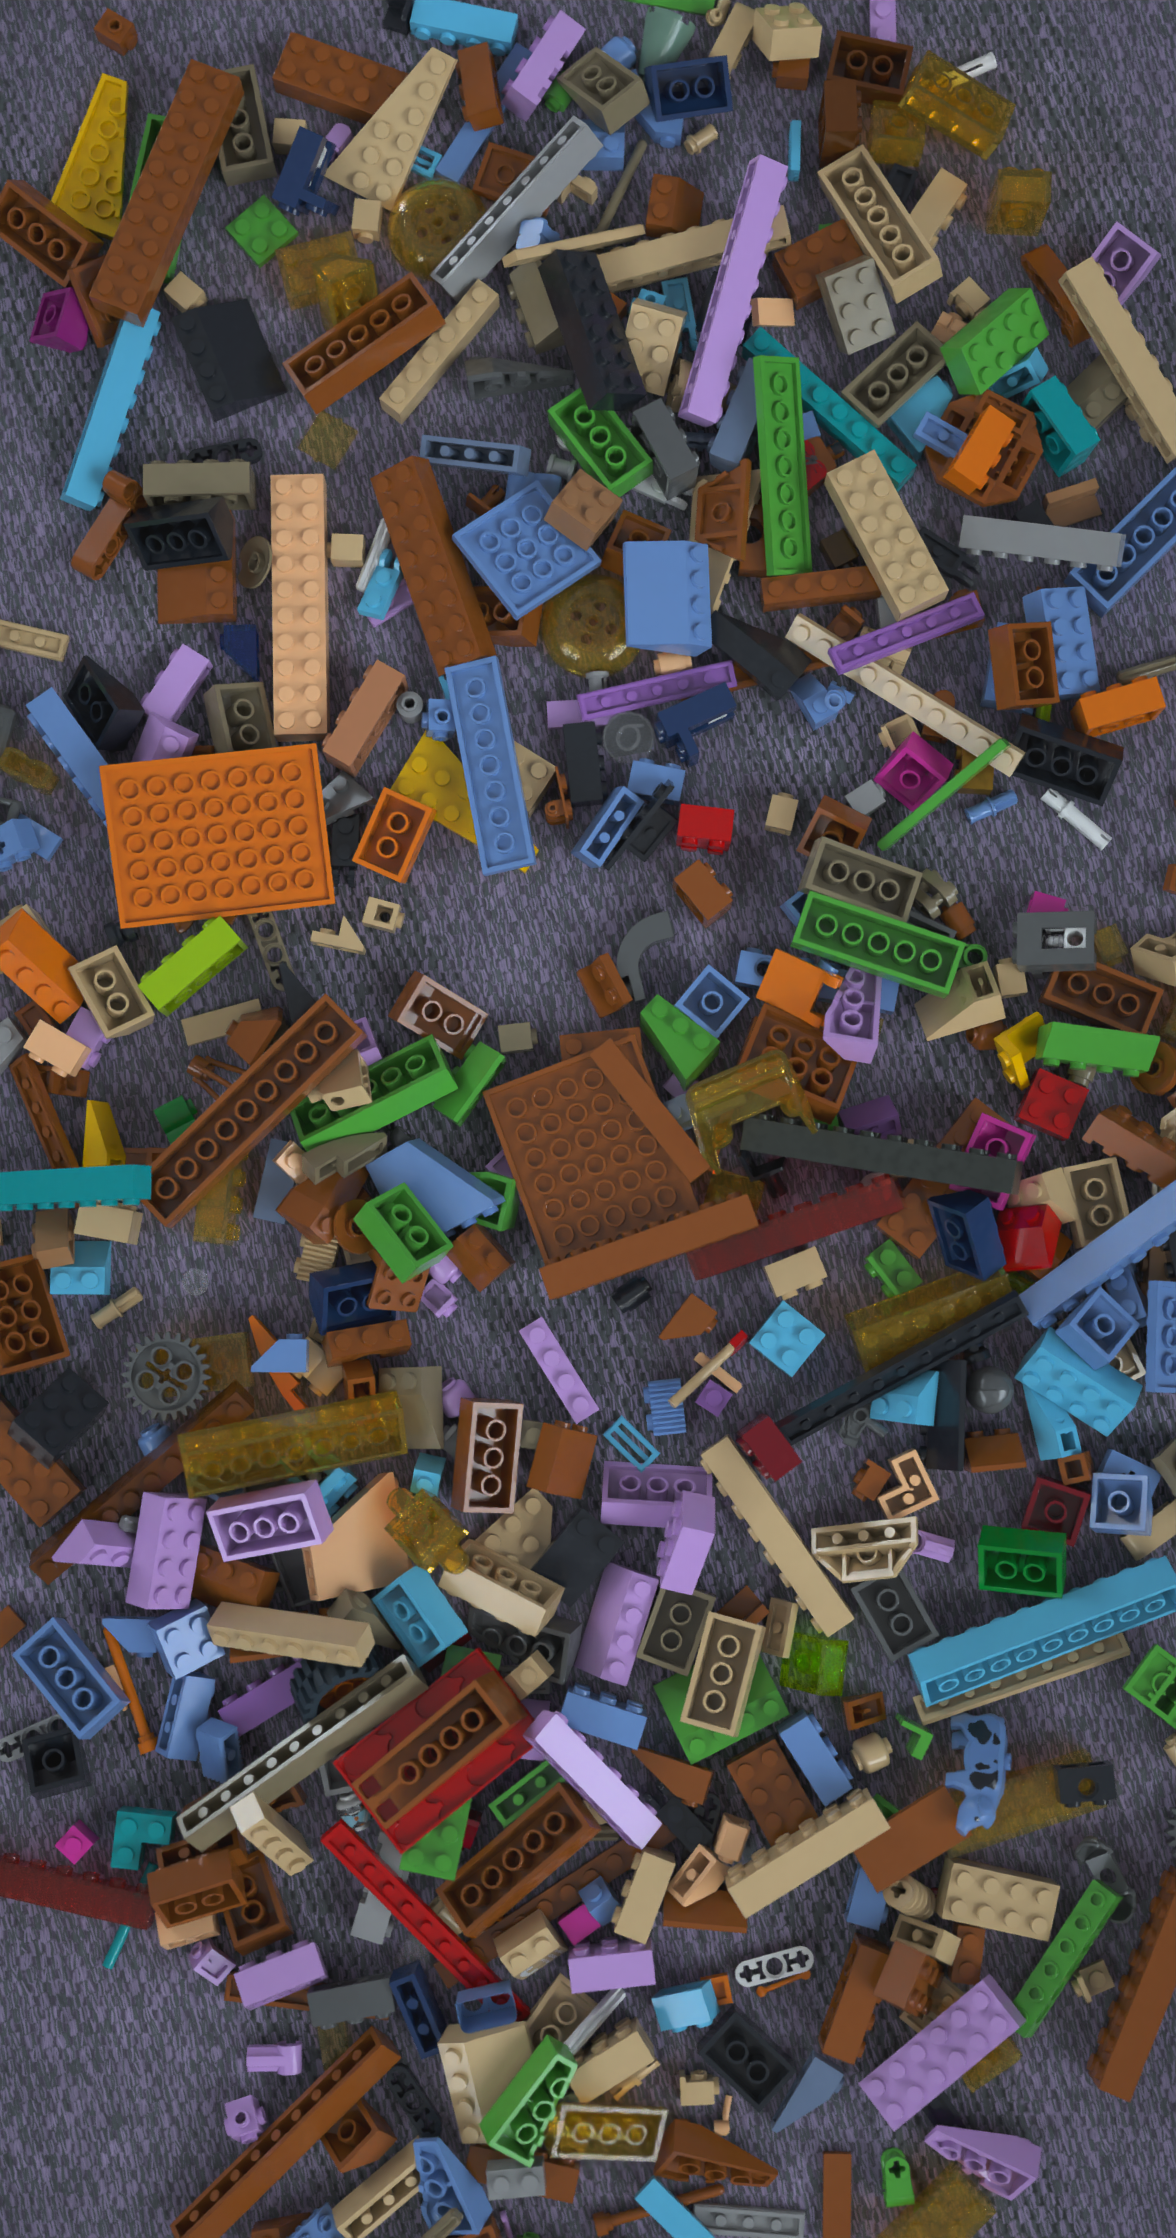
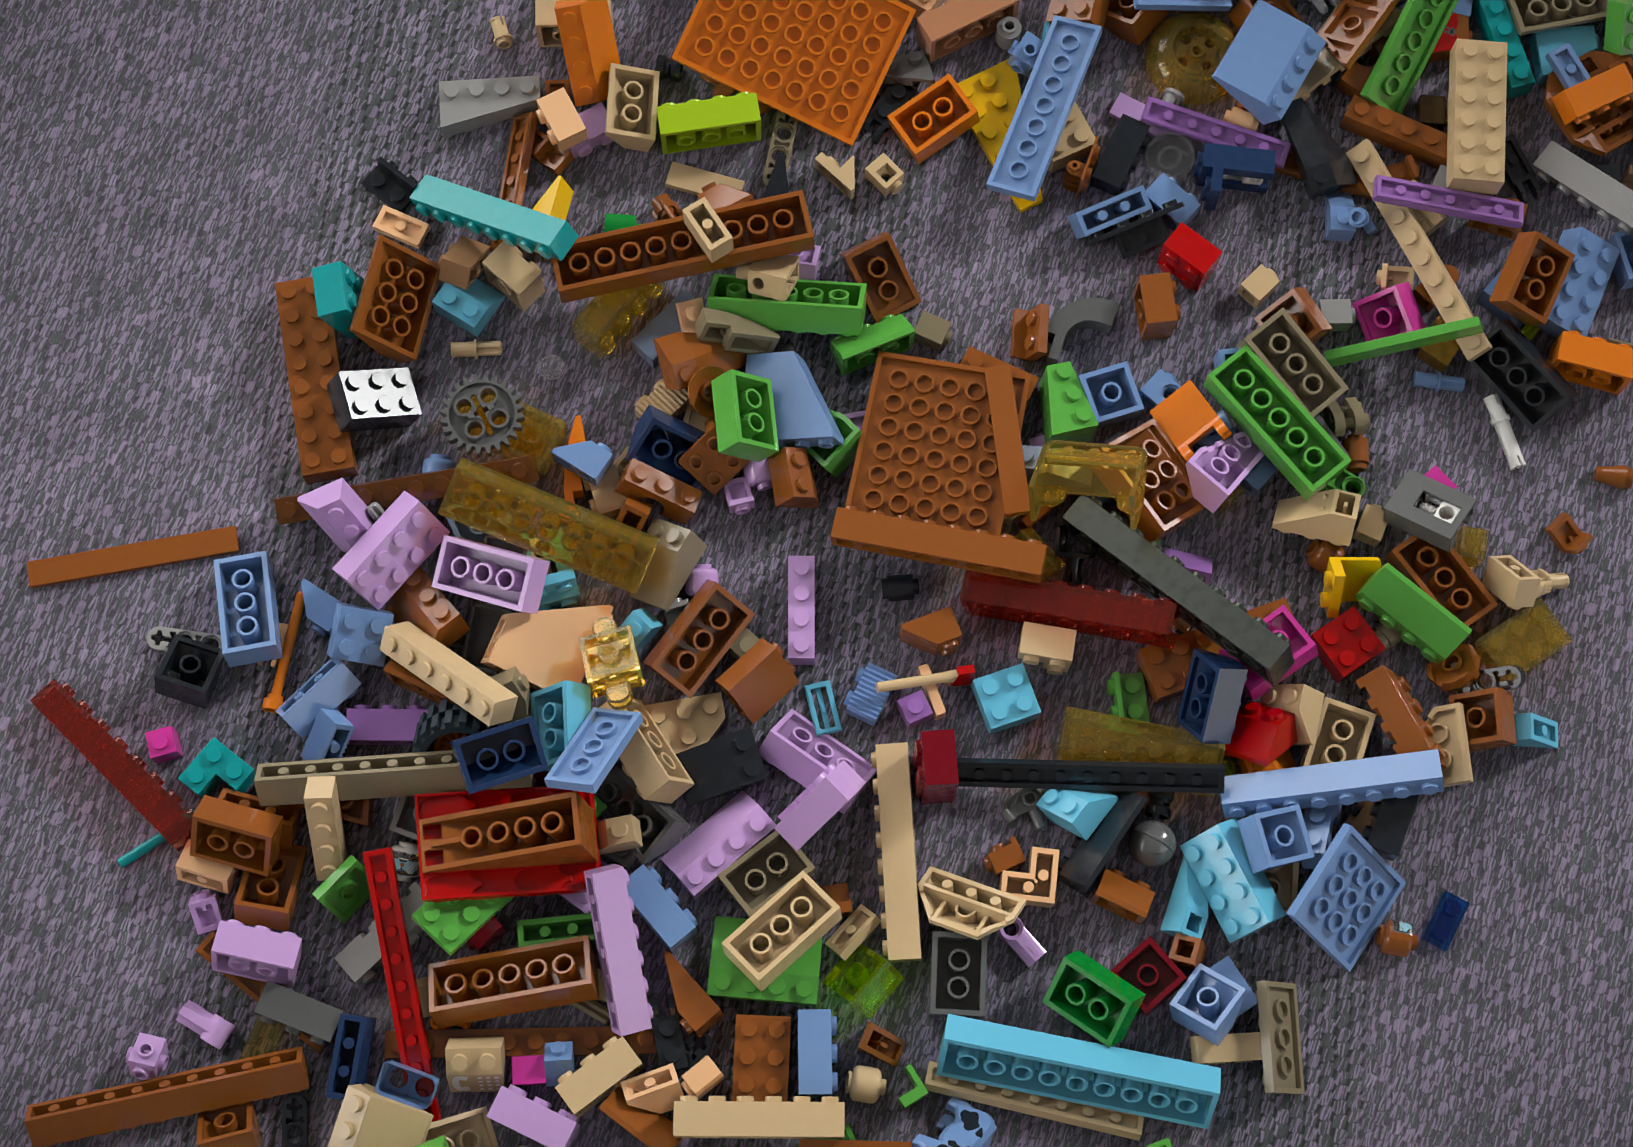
camera: 25 degrees right, 10 degrees down
none -> bright green plate [312,854,371,924]
none -> dark blue slope [450,716,549,794]
none -> medium blue plate [544,707,643,793]
none -> tan brick [682,196,734,263]

